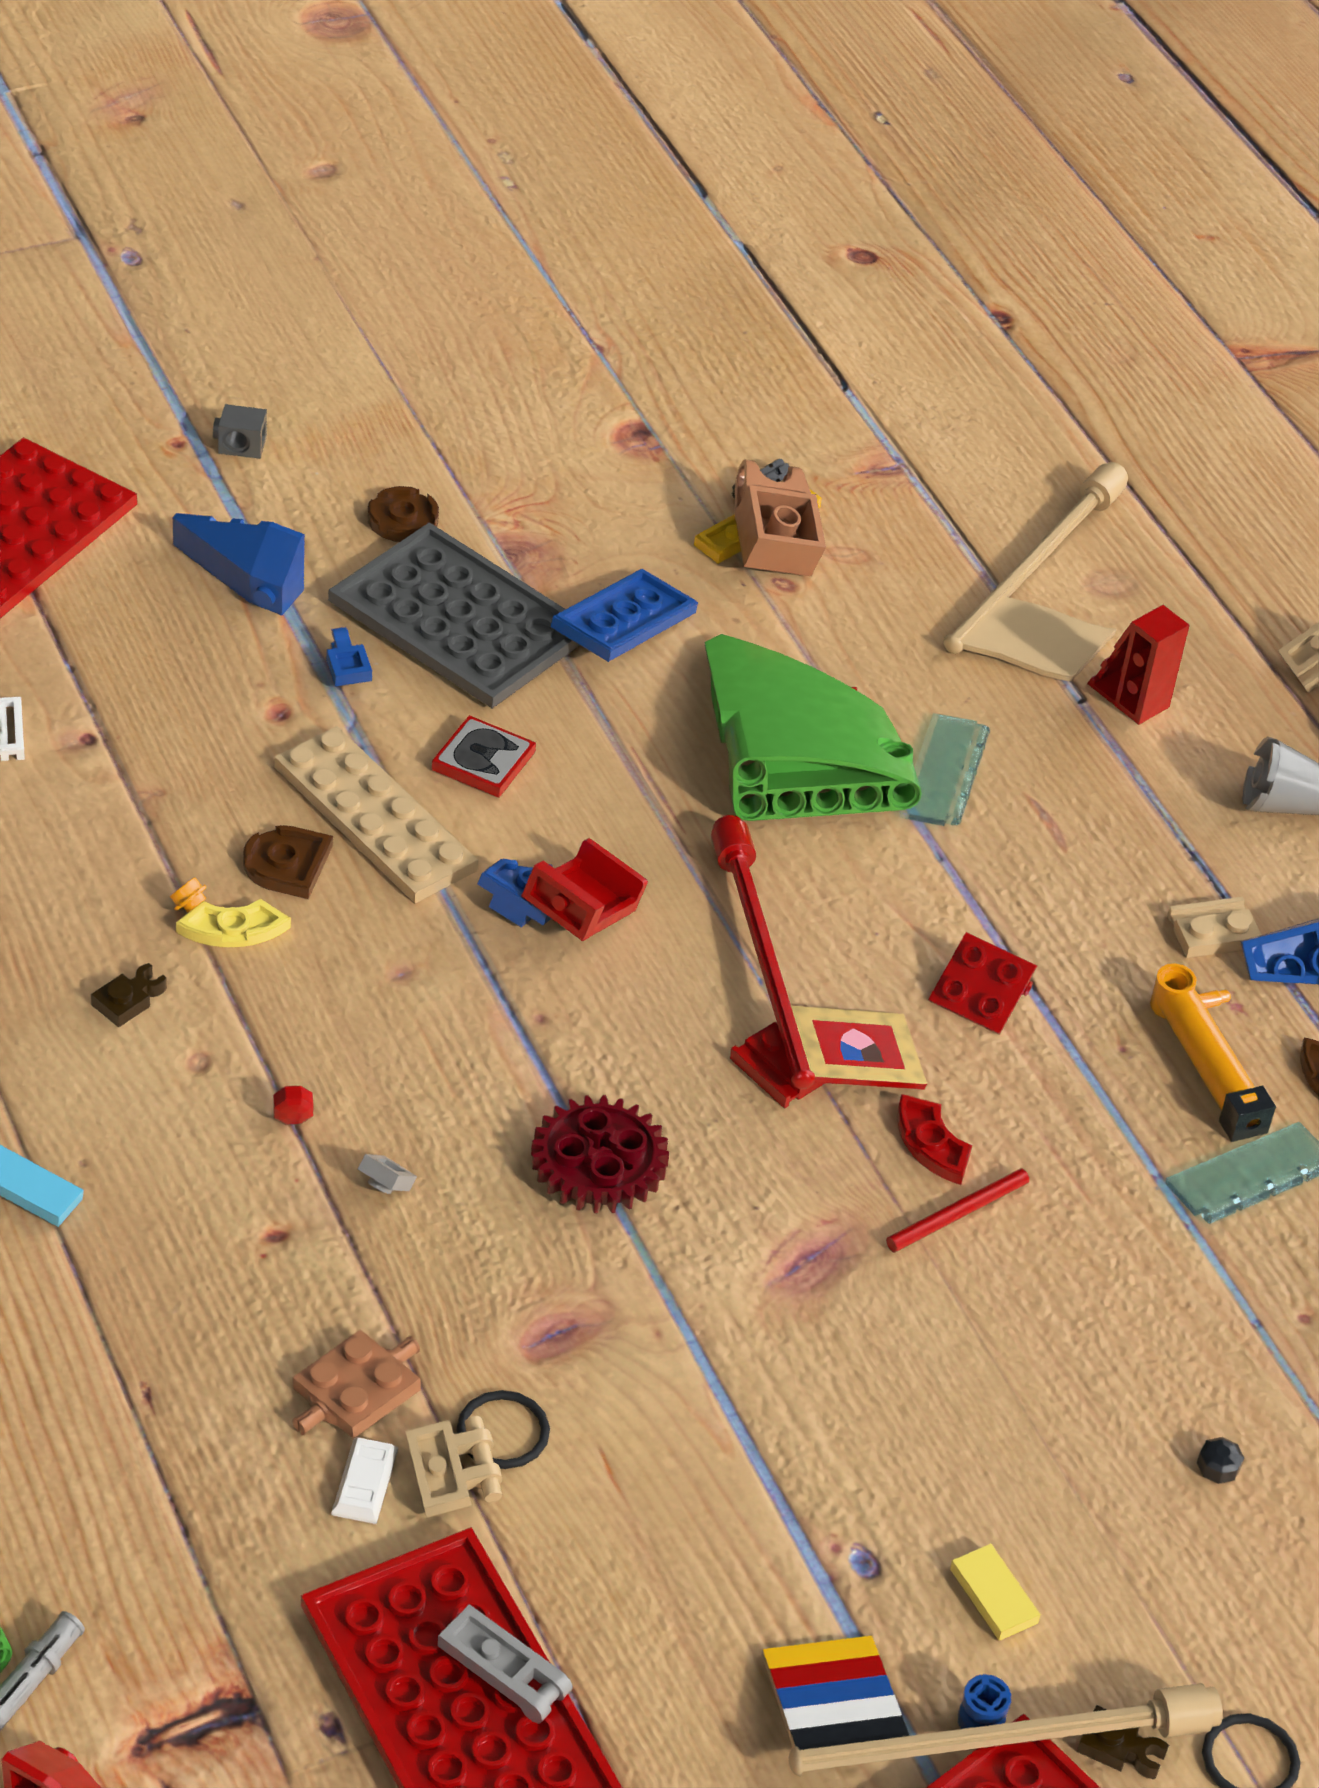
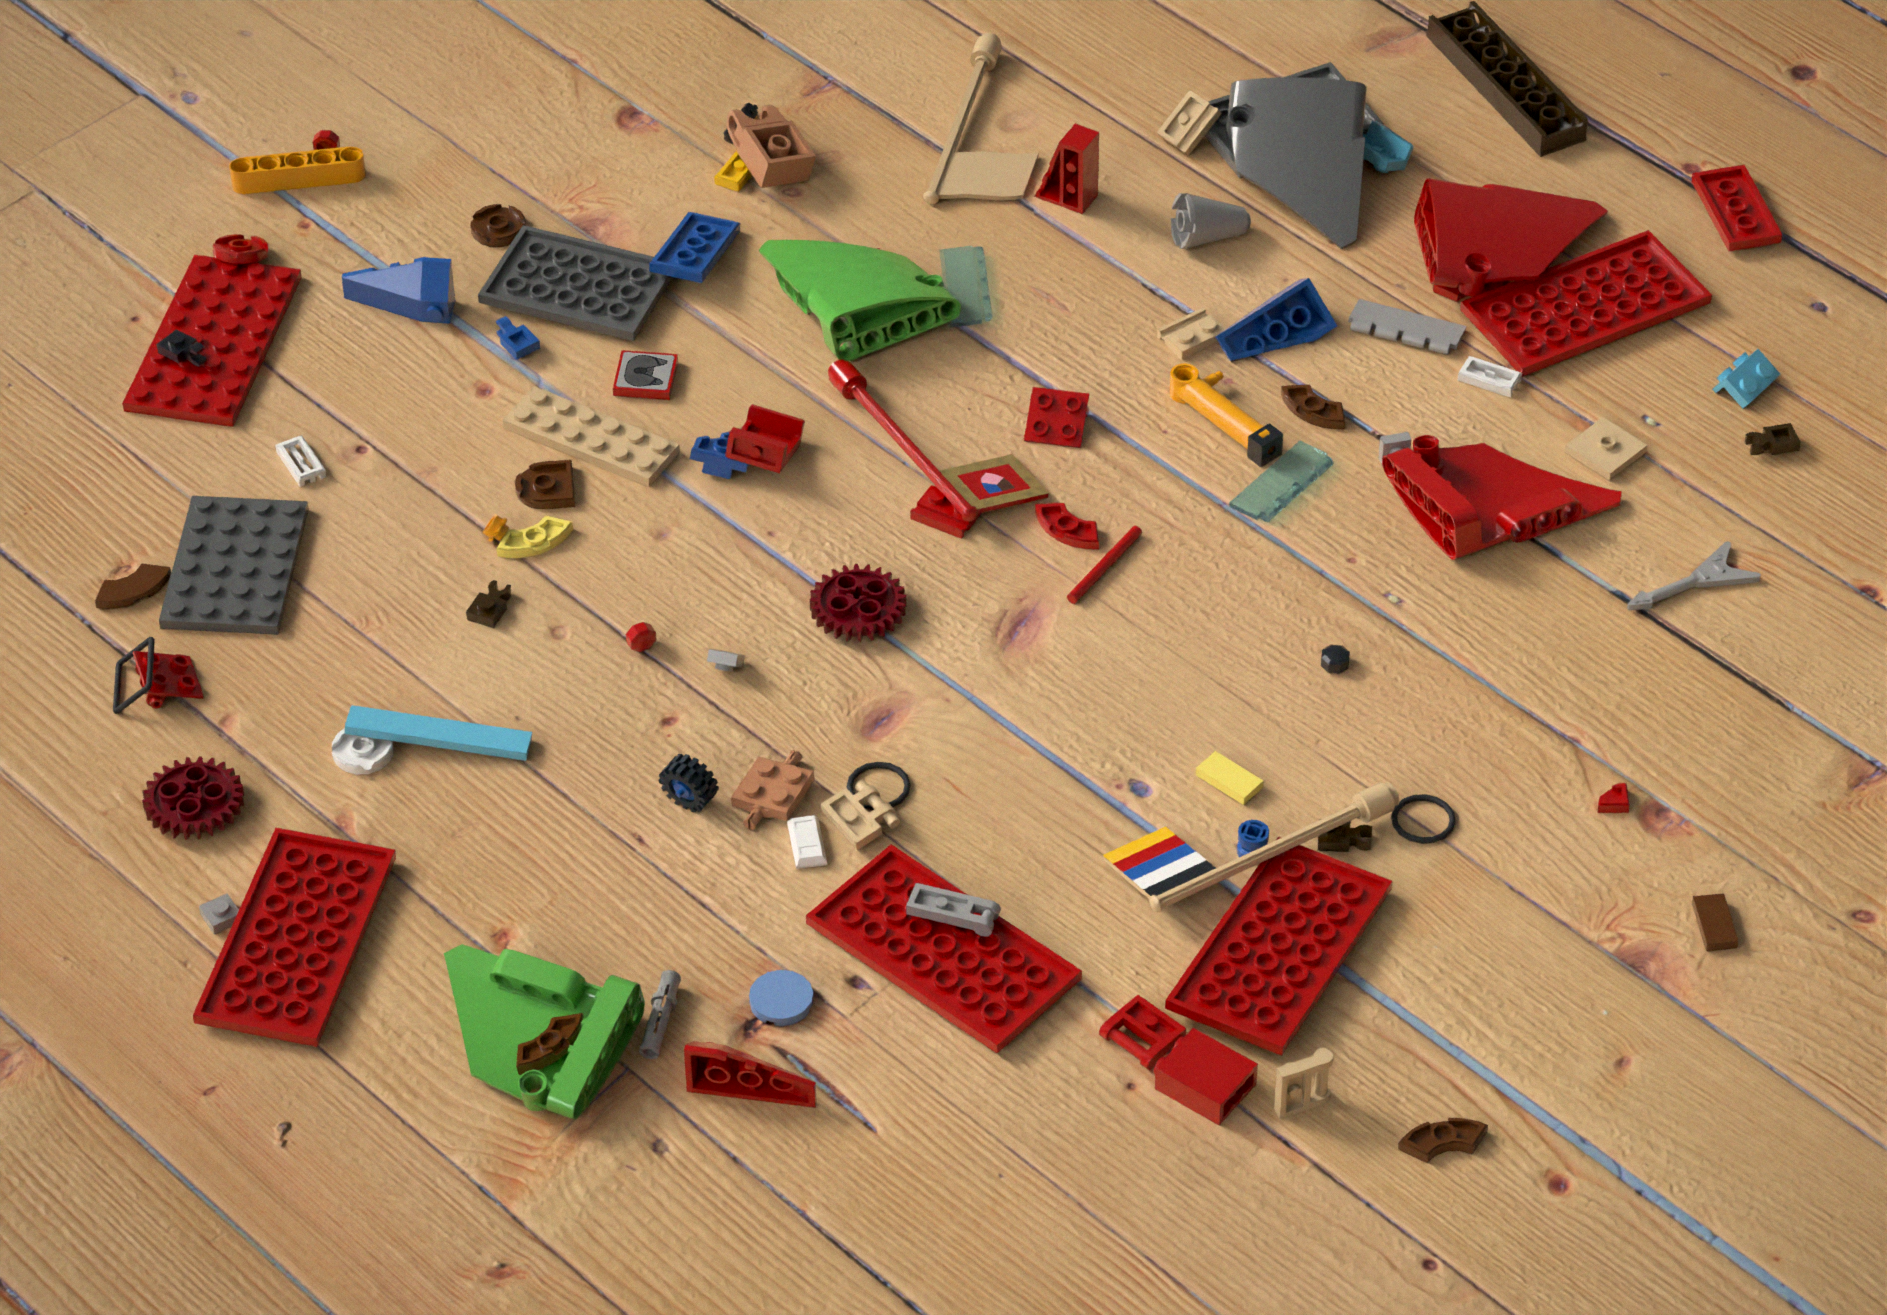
camera: 15 degrees left, 0 degrees up
dark grey brick [213,404,267,459] -> none
none -> red tile [213,234,268,264]
none -> light orange beam [229,146,366,194]
none -> red tile [312,130,340,150]
none -> black wheel [659,754,719,812]
none -> medium blue tile [749,970,814,1026]

